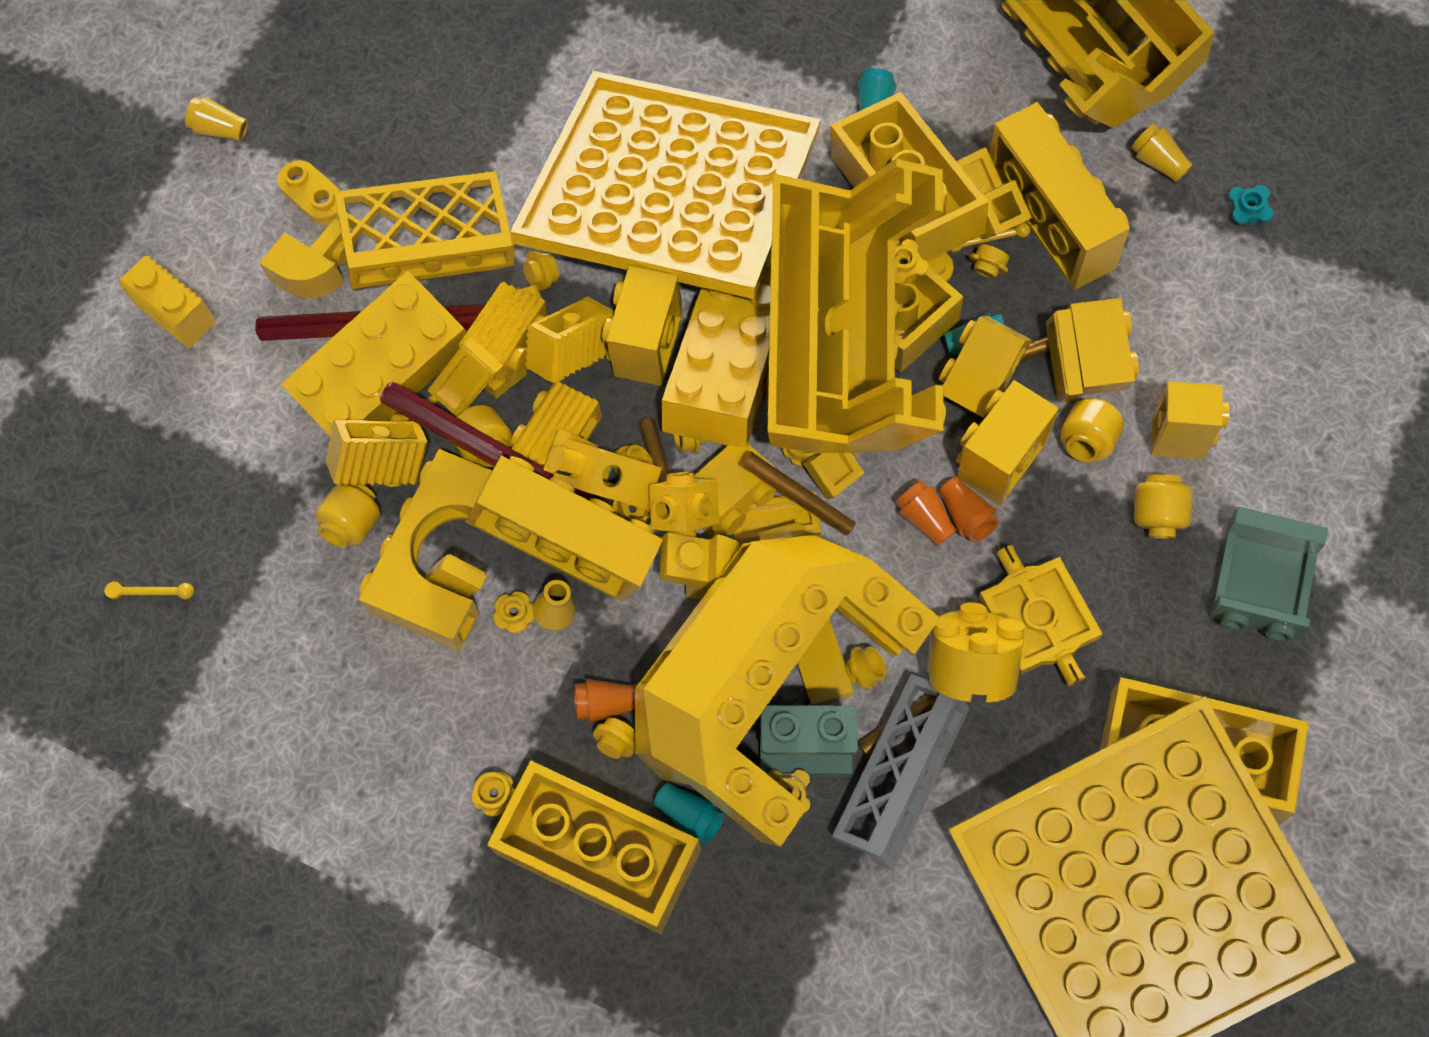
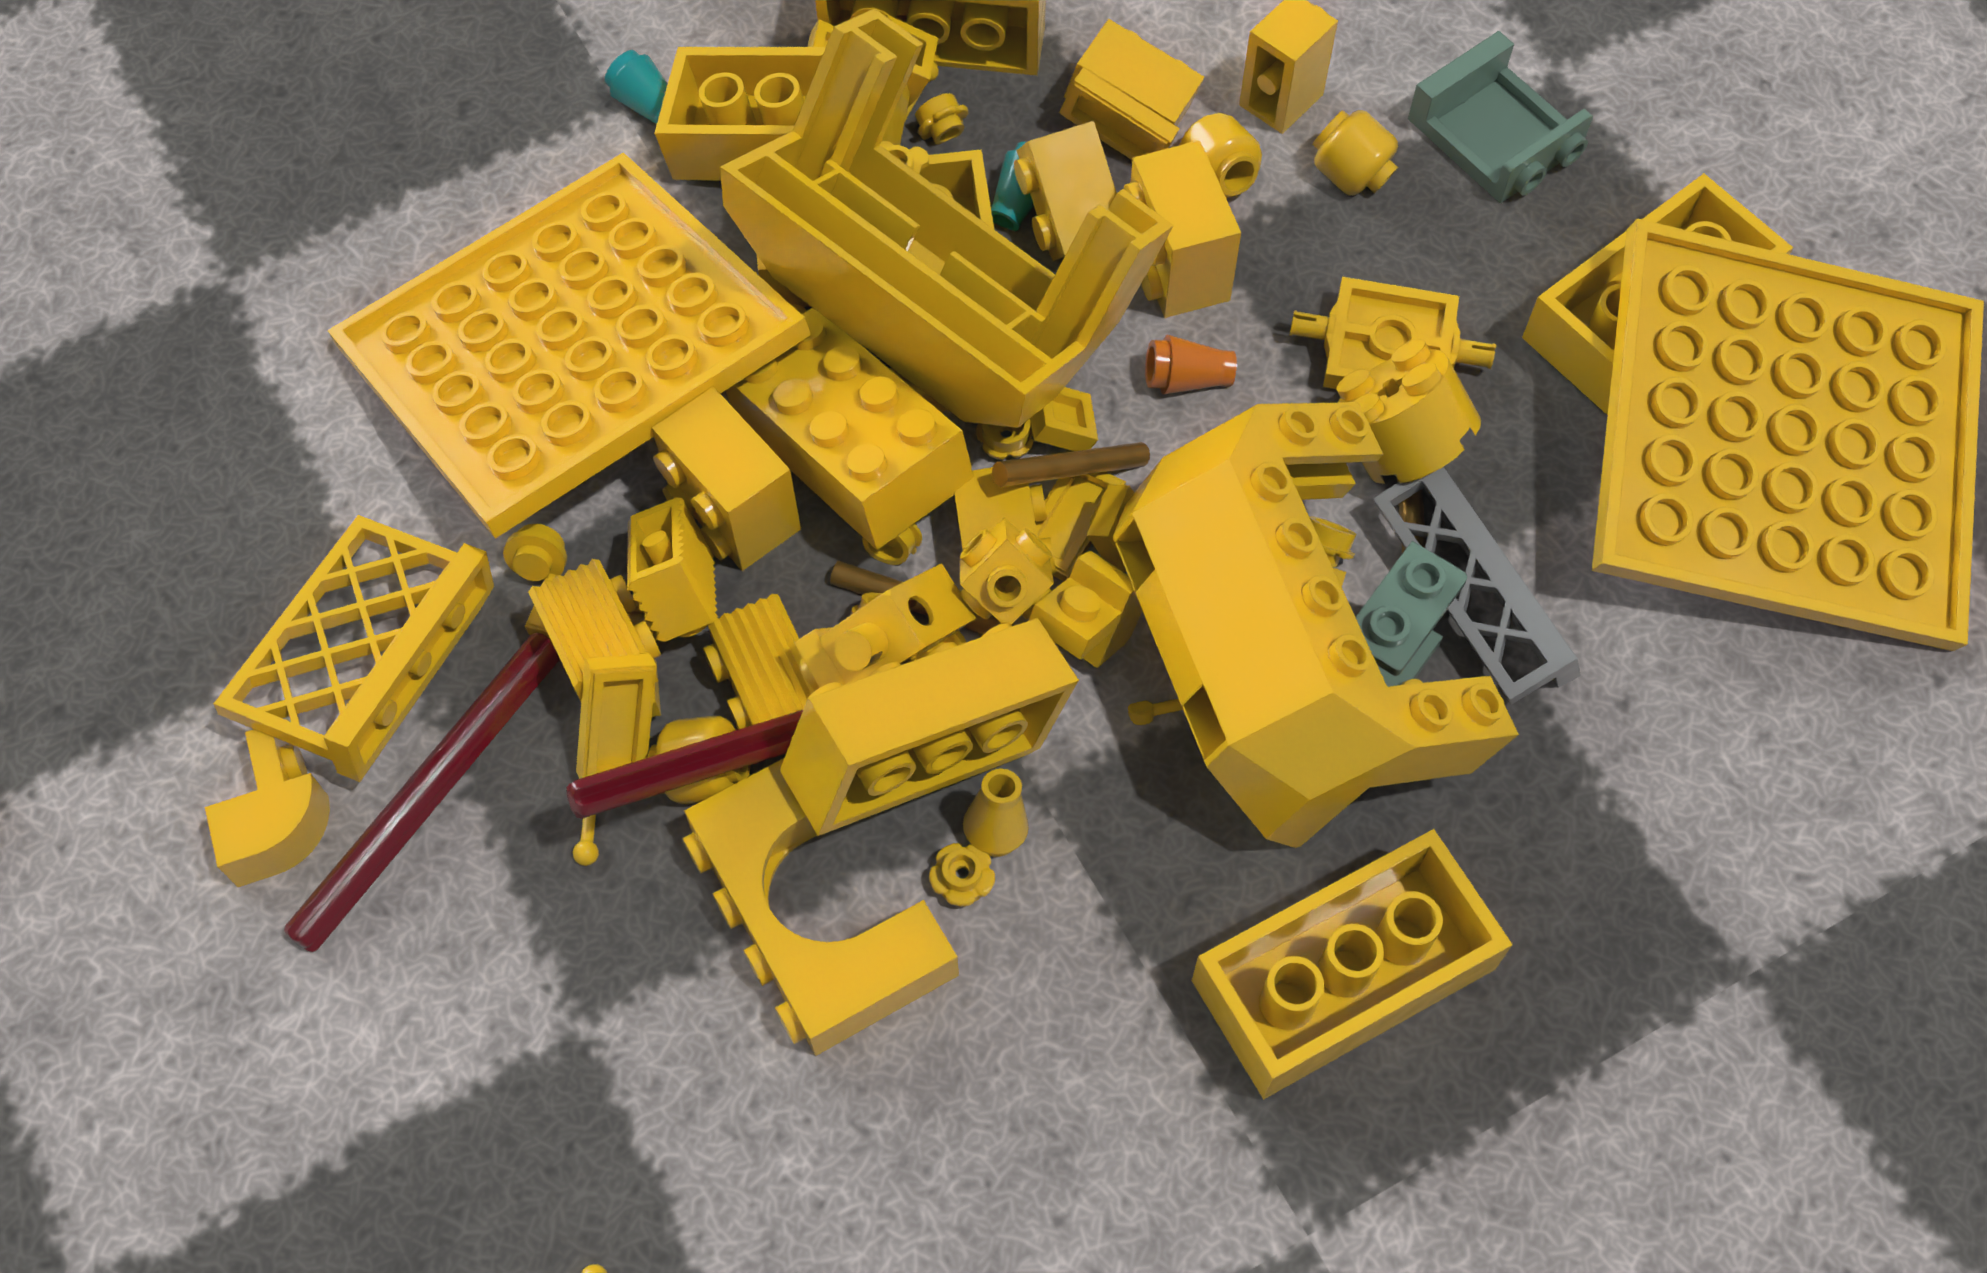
camera: 60 degrees left, 5 degrees down
yellow brick [119,256,215,349] -> none
yellow plate [277,160,346,225] -> none
yellow brick [281,270,467,436] -> none
yellow head [315,484,381,549] -> none
yellow brick [325,420,428,487] -> none
yellow tile [425,554,487,598] -> none
yellow plate [471,772,515,816] -> none
orange cone [574,679,638,724] -> none
yellow plate [593,718,635,759] -> none
teal cone [654,783,724,845] -> none
orange cone [939,477,999,542] -> none

